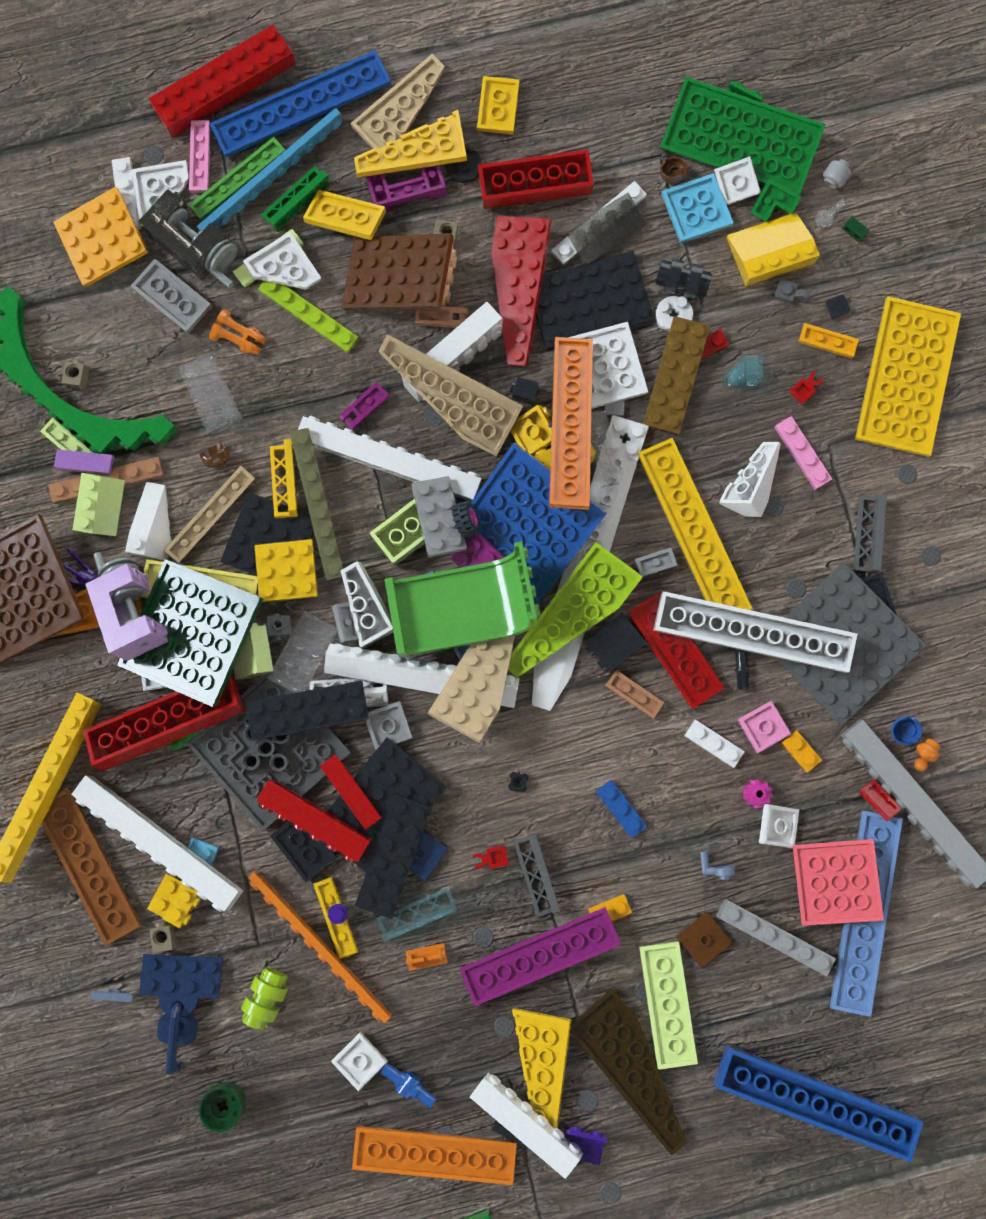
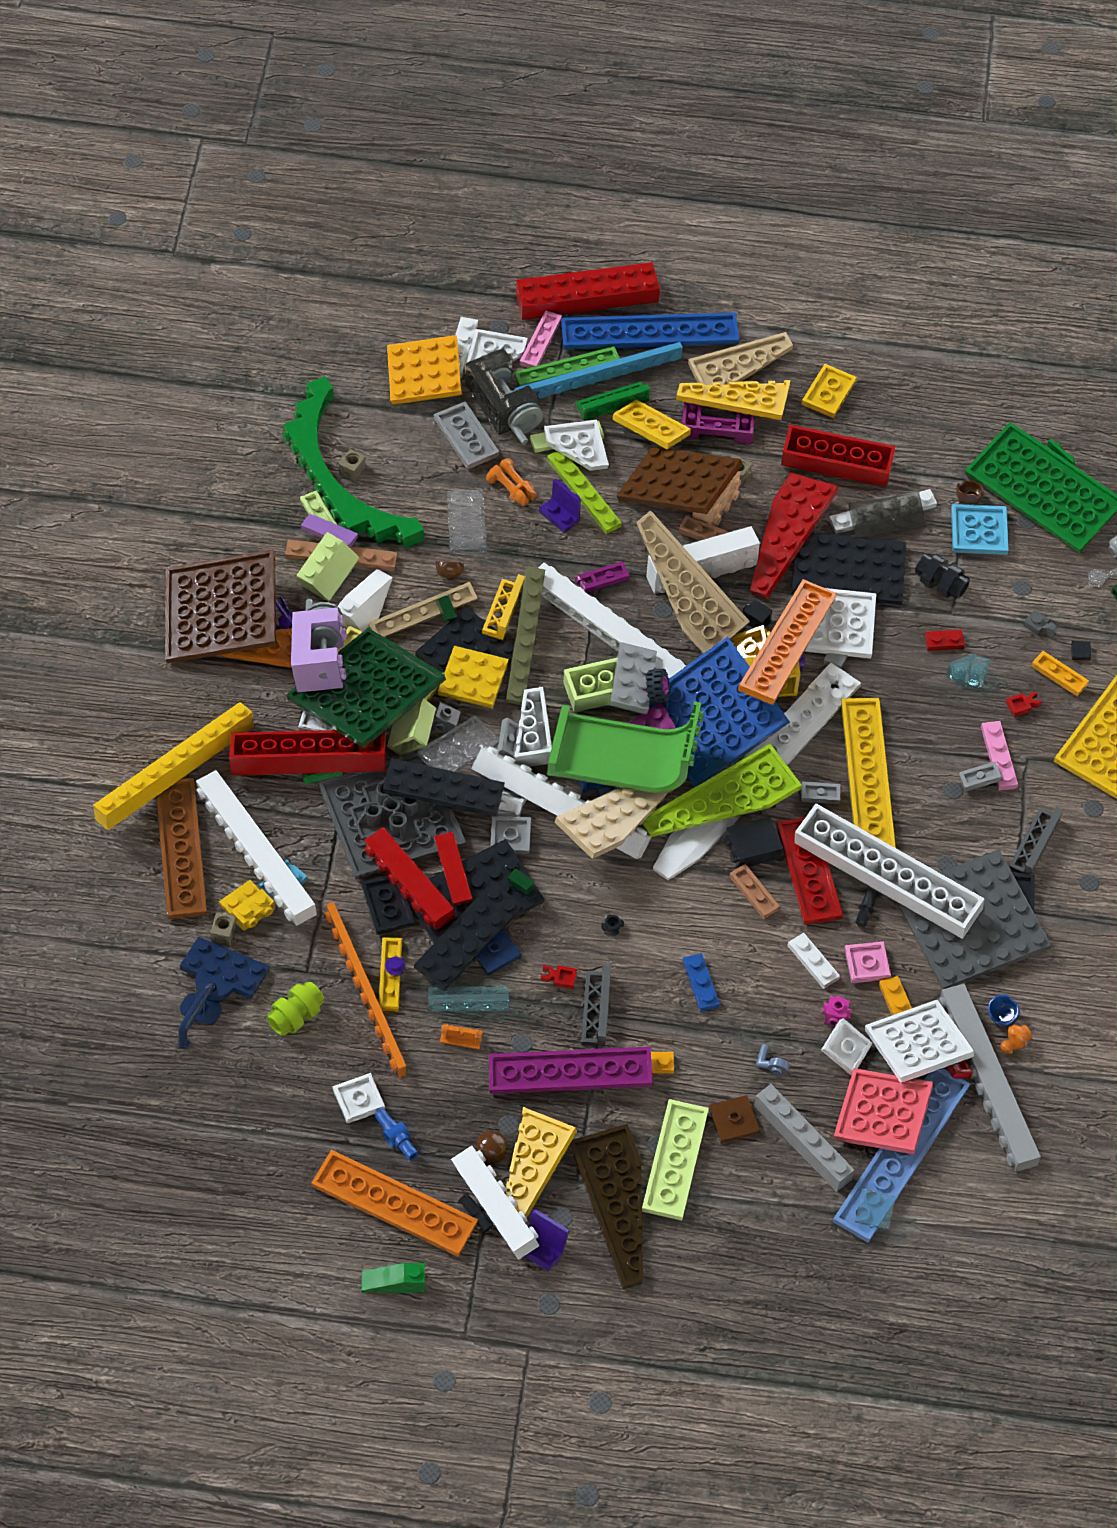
camera: 15 degrees right, 25 degrees down
sand blue tile [91,989,133,1002] -> none
dark green wheel [198,1081,246,1132] -> none
black tile [446,146,482,183] -> none
clear plate [591,410,619,488] -> none
pearl gold plate [643,316,710,435] -> none
white plate [655,296,693,333] -> none
blue brick [713,1044,924,1162] -> none
white plate [714,157,761,205] -> none
white wedge [719,442,781,517] -> none
yellow slope [726,212,820,287] -> none
green plate [749,179,801,222] -> none
none -> dark green piece [436,595,457,623]
none -> reddish brown hair [476,1131,507,1164]
none -> dark green piece [508,868,535,896]
none -> dark purple bracket [539,479,581,533]
none -> clear light blue piece [855,1188,896,1230]
none -> white plate [865,1000,974,1083]
none -> light grey plate [959,761,1002,792]

